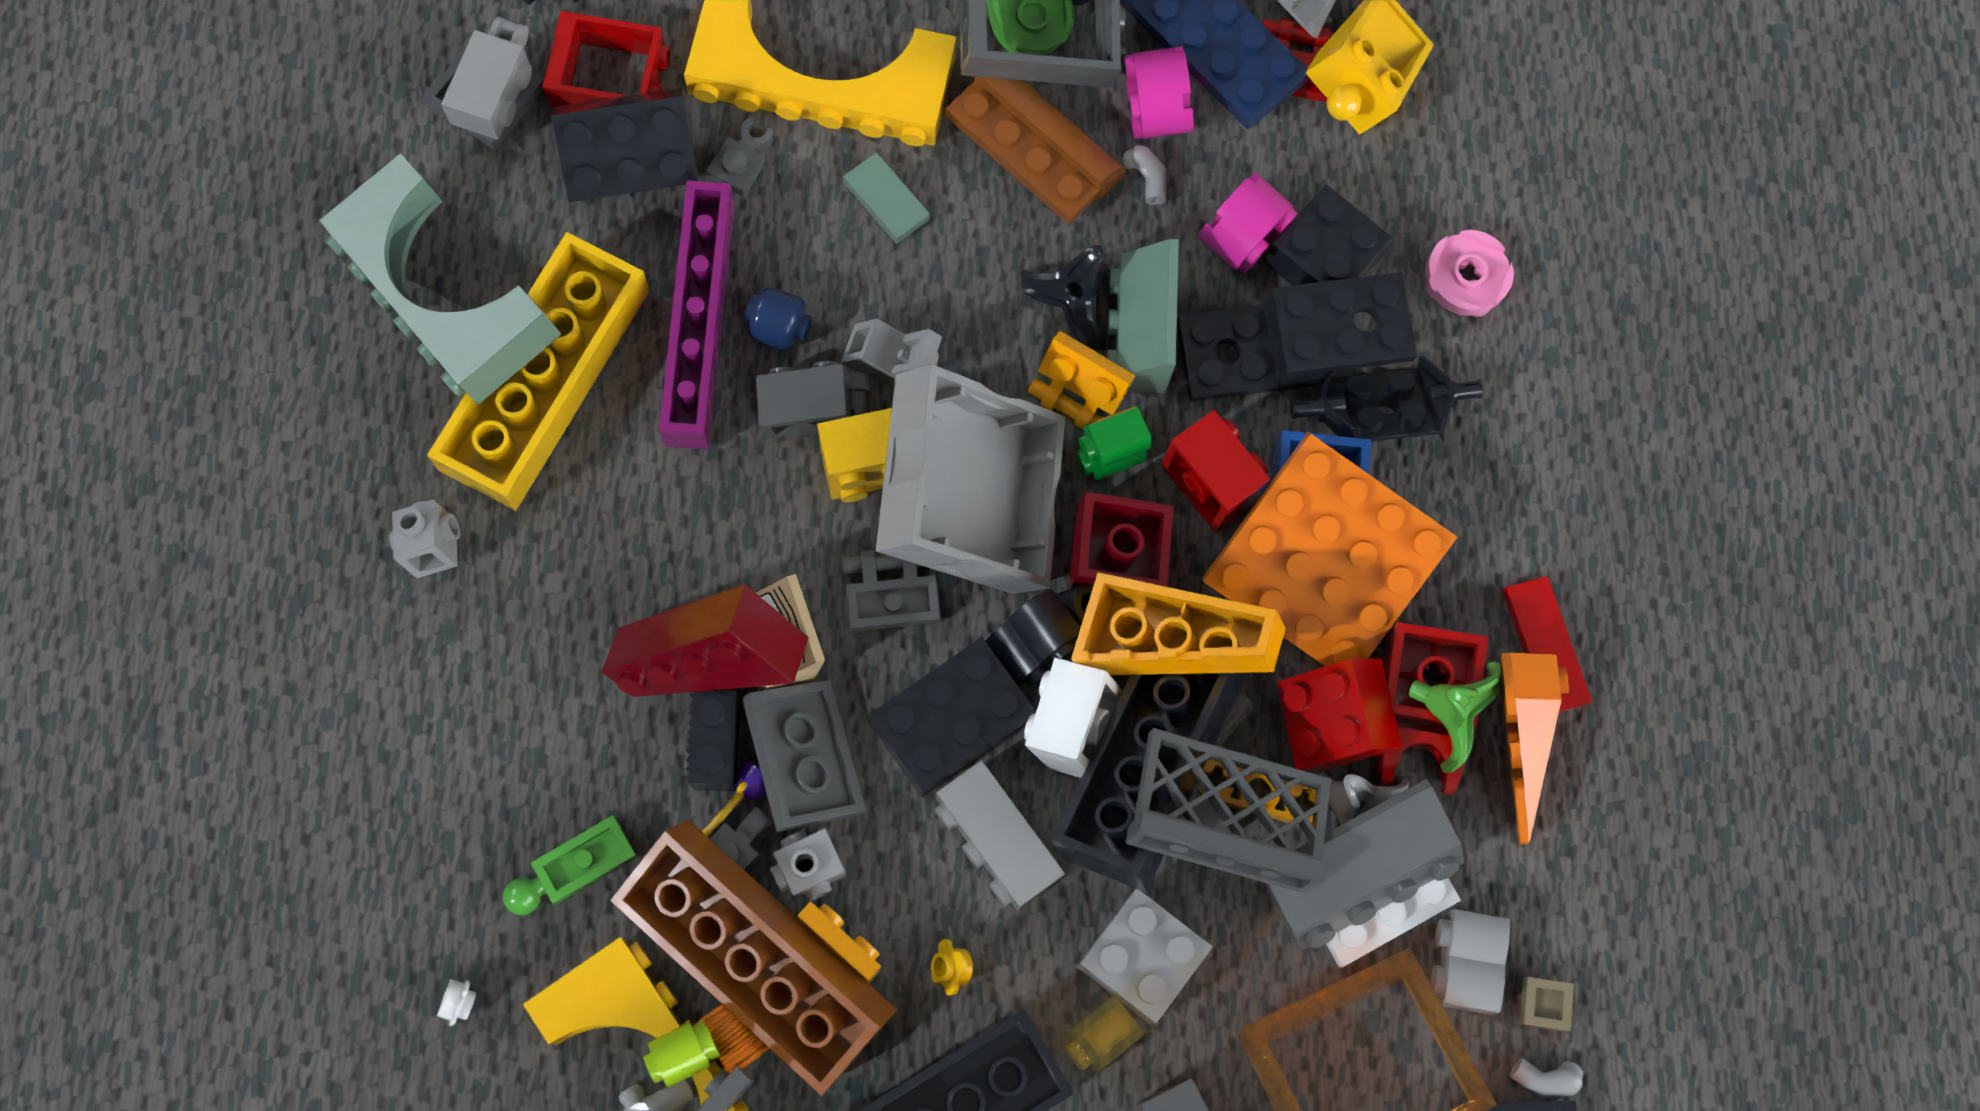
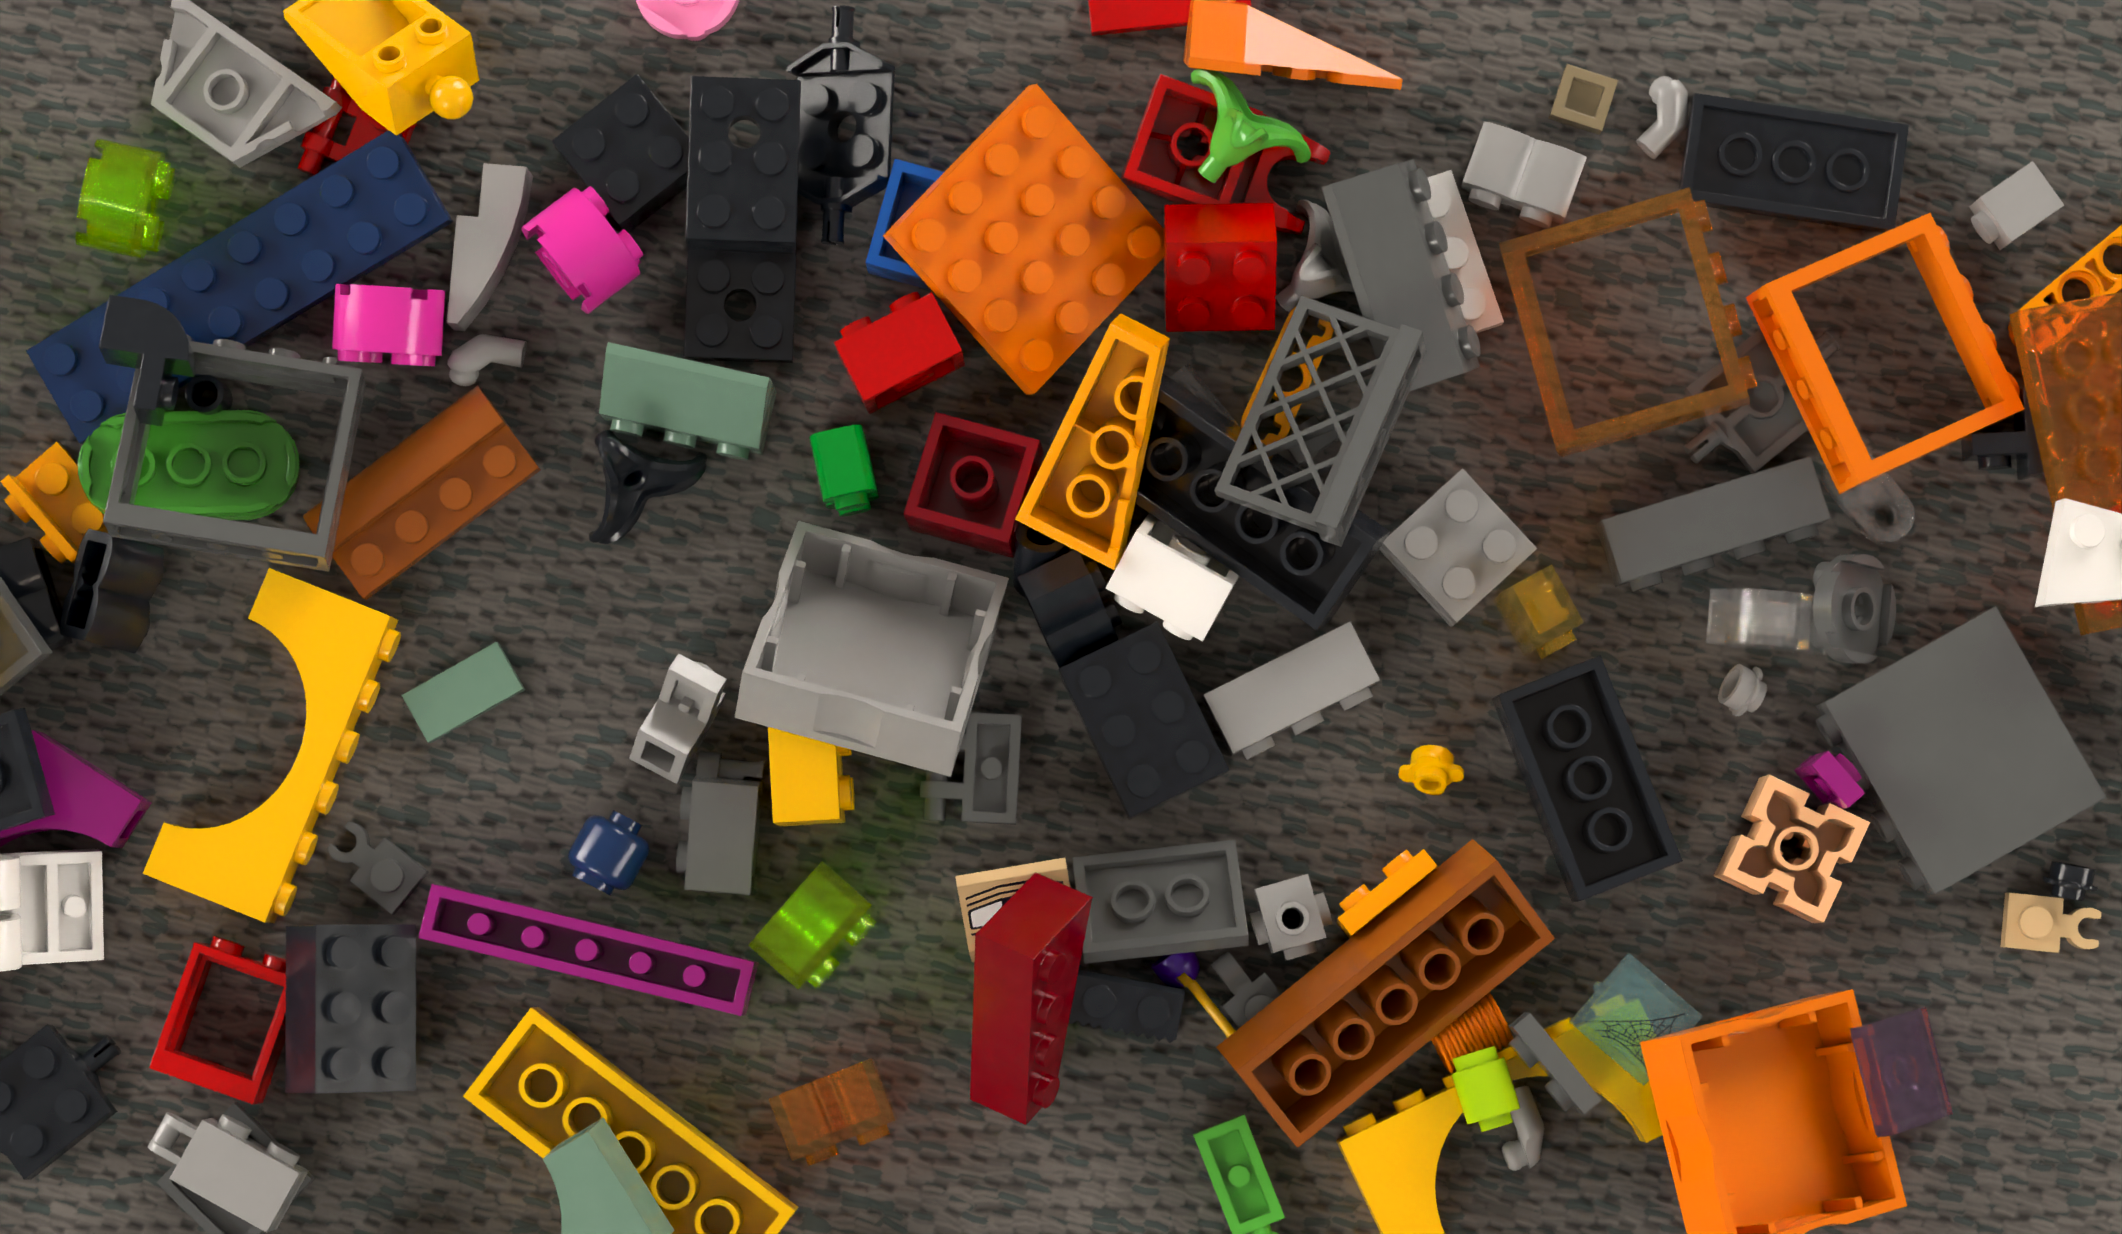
camera: 70 degrees left, 10 degrees up
light orange plate [1027,331,1136,430] -> none
none -> light grey slope [447,163,533,331]
none -> clear neon green brick [748,861,877,990]
none -> clear orange brick [769,1057,898,1166]

